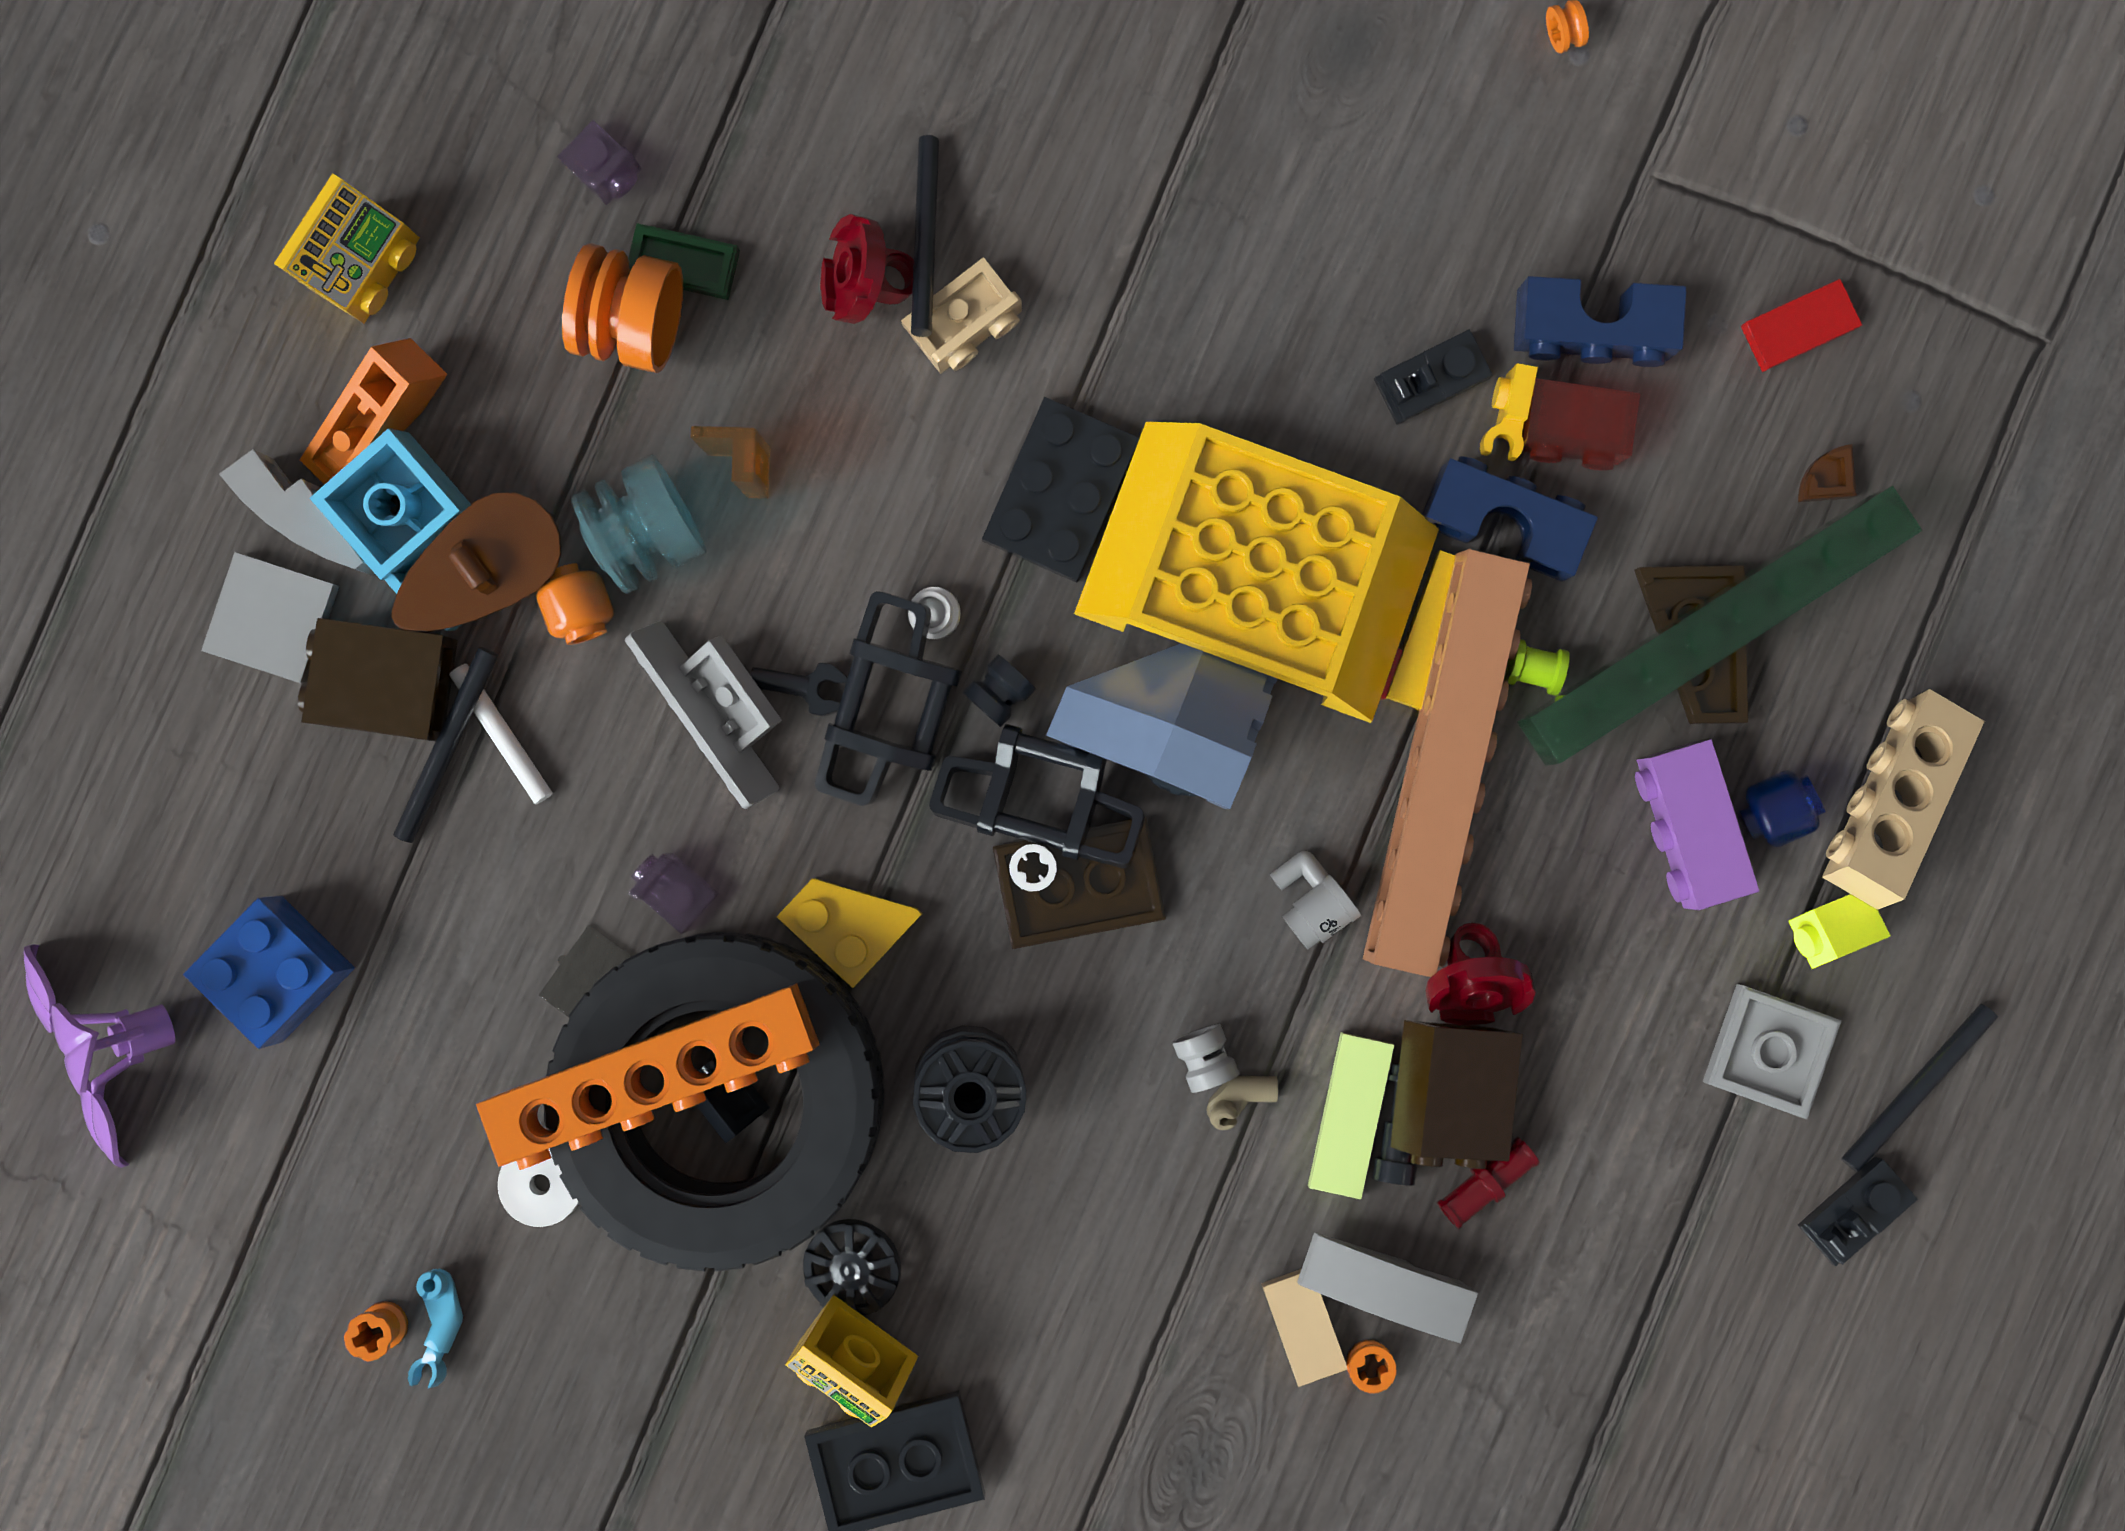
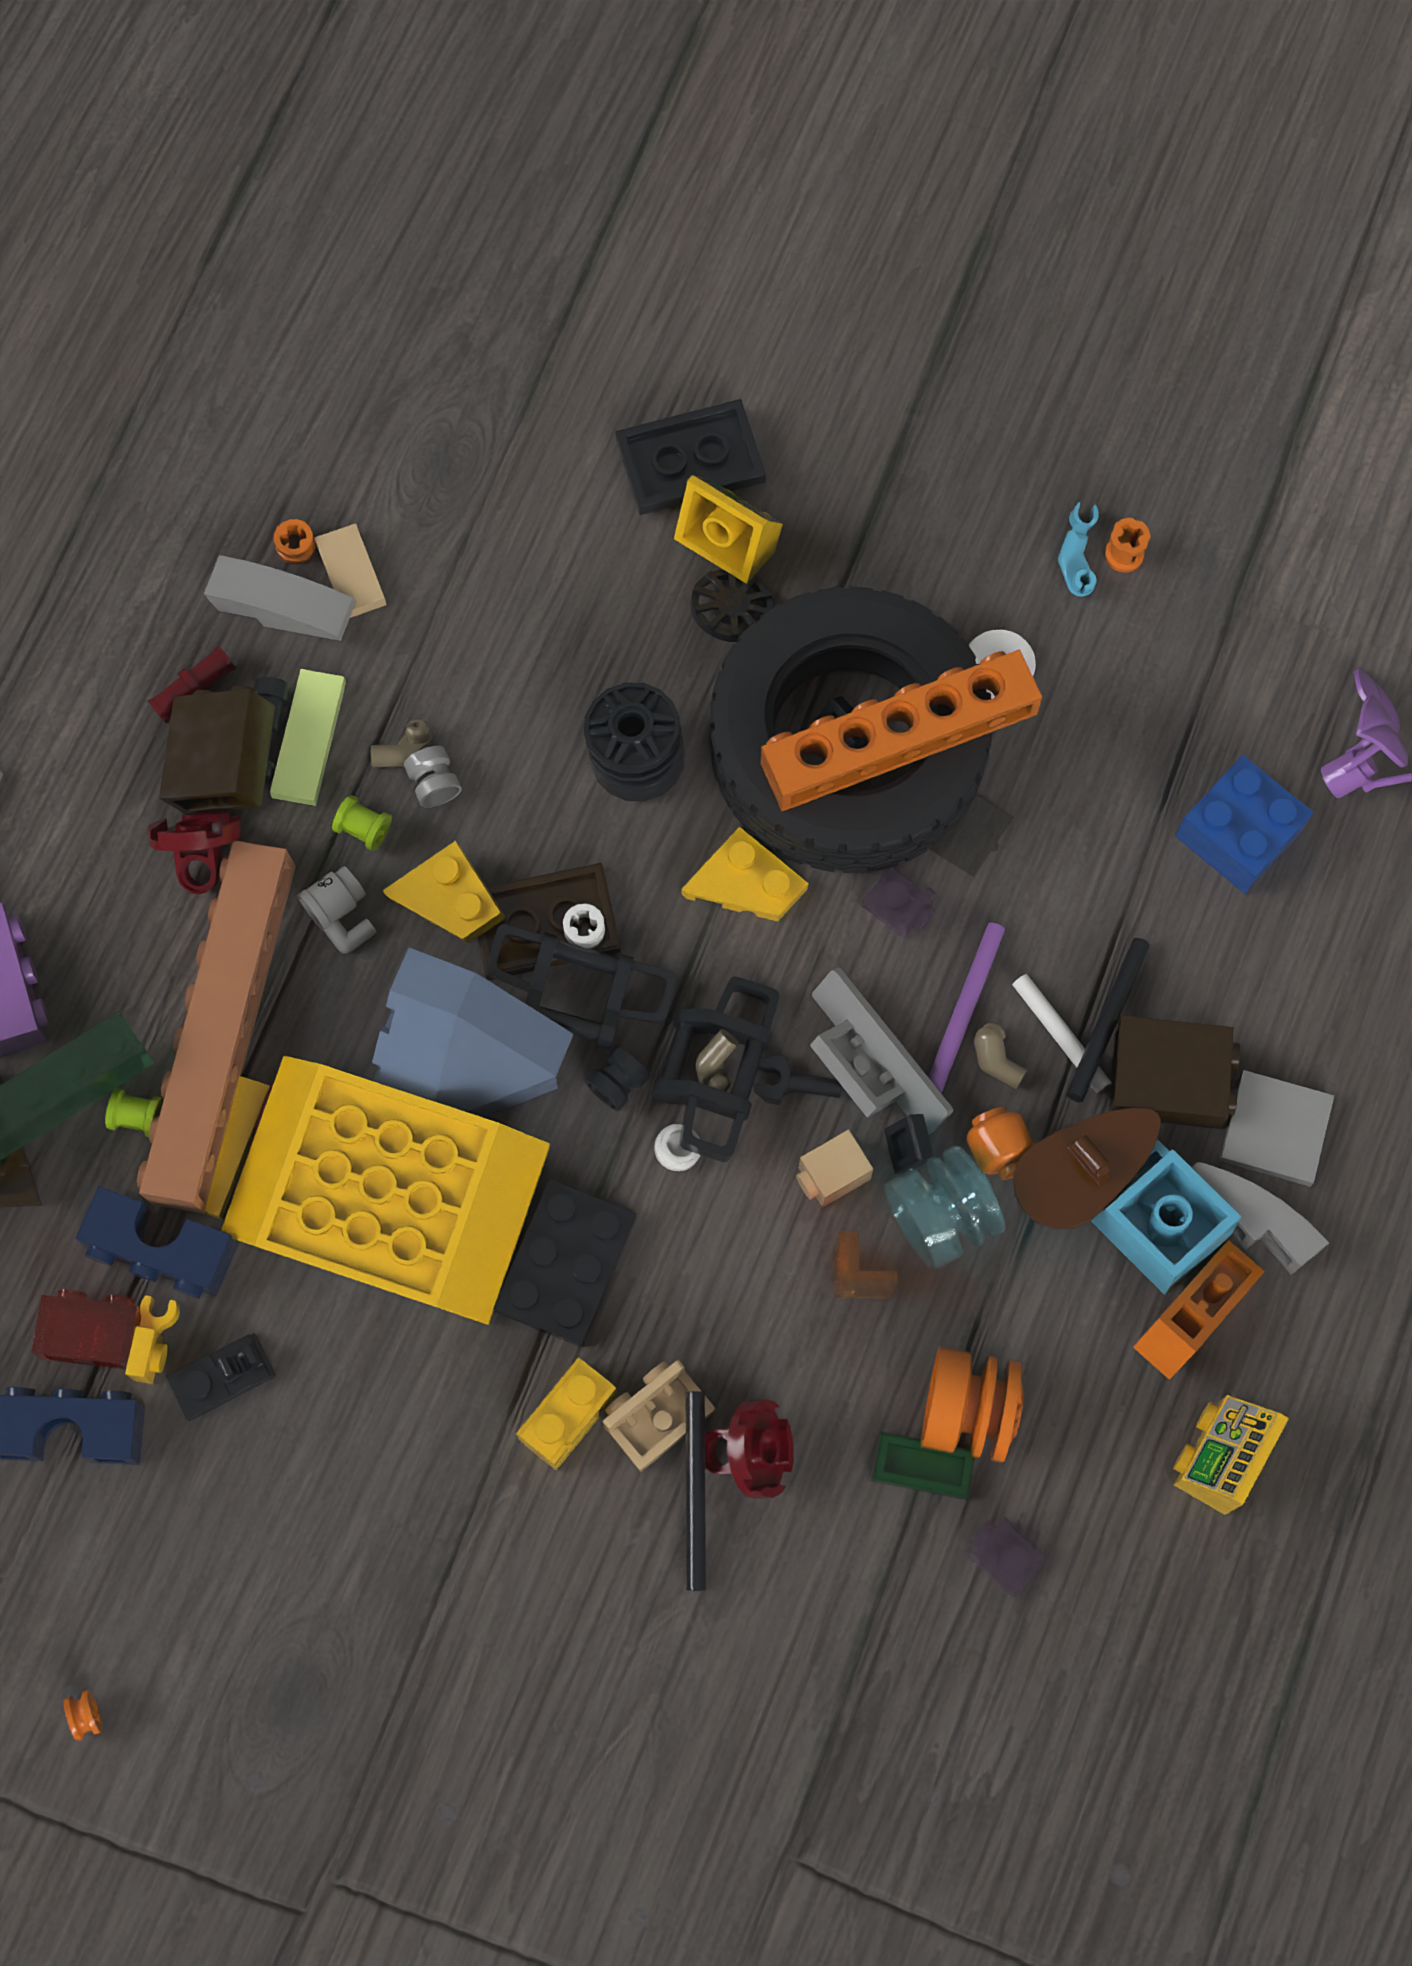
camera: 175 degrees right, 15 degrees down
none -> lime bush [332,795,392,851]
none -> yellow wing [383,841,506,943]
none -> yellow brick [516,1357,618,1470]
none -> dark tan arm [695,1029,739,1093]
none -> tan brick [796,1129,873,1207]
none -> black tile [884,1114,934,1174]
none -> medium lavender bar [928,923,1005,1093]
none -> dark tan arm [974,1023,1027,1090]

